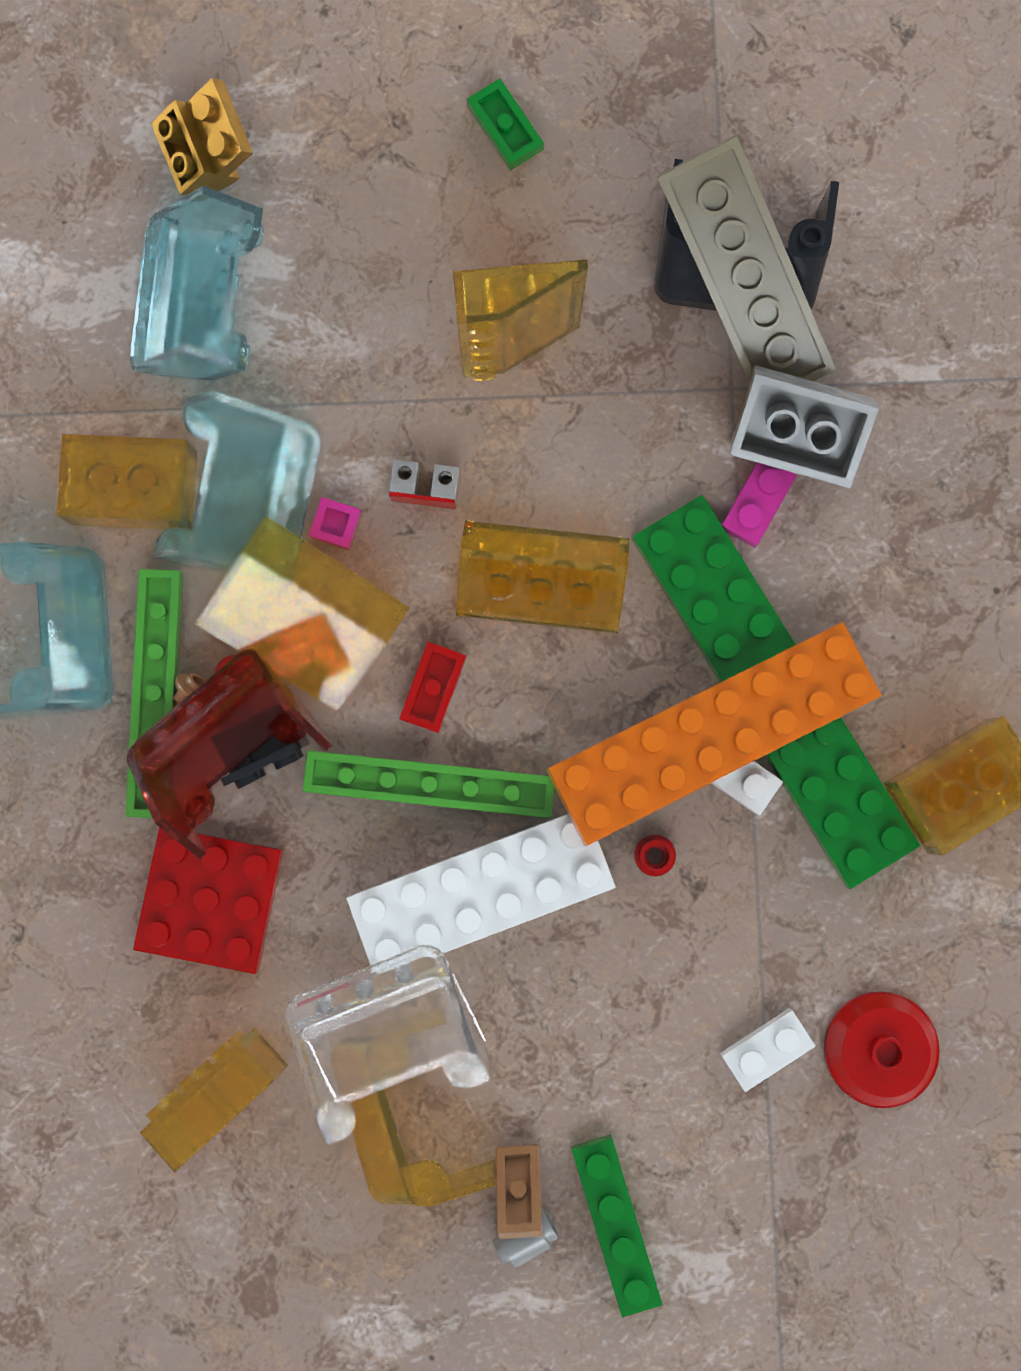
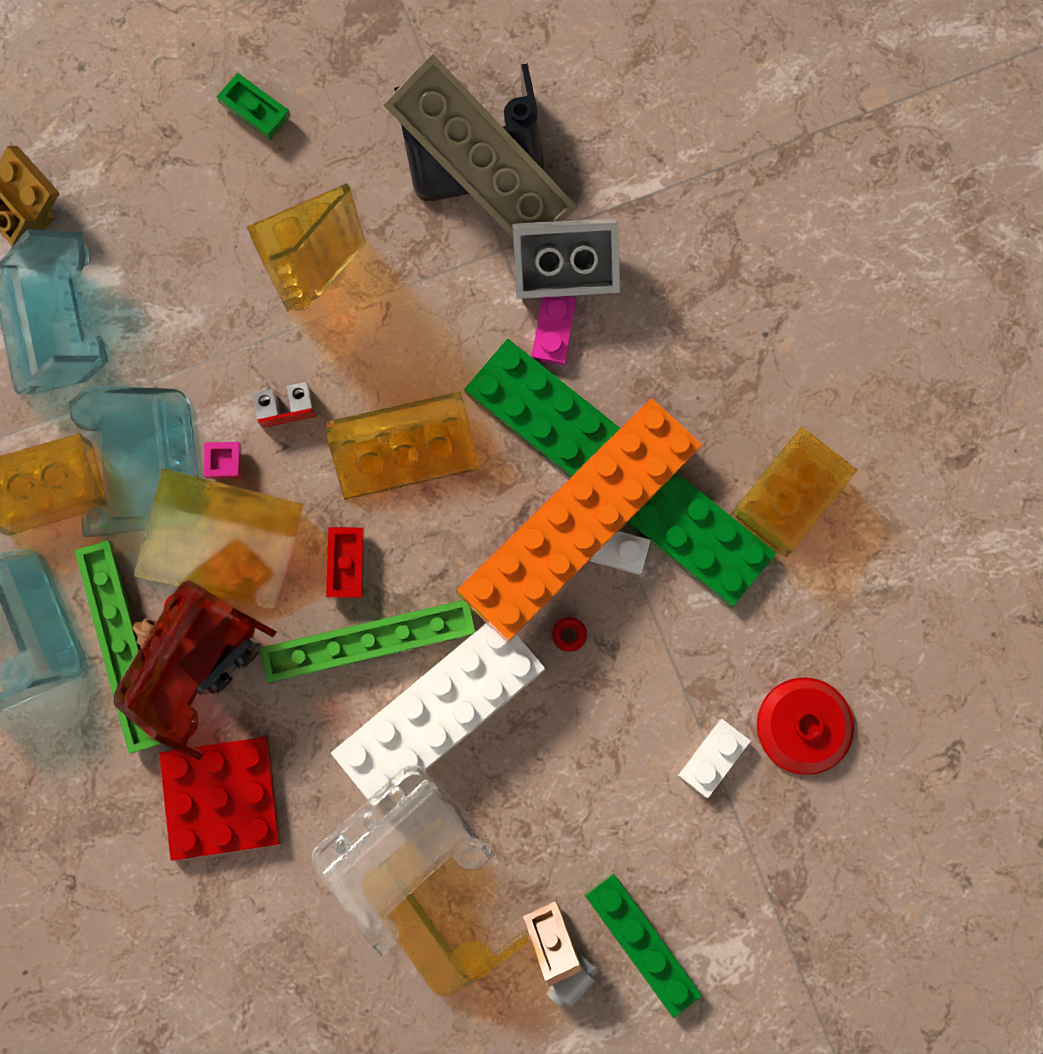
camera: 20 degrees left, 5 degrees down
clear yellow brick [140,1028,288,1173] -> none

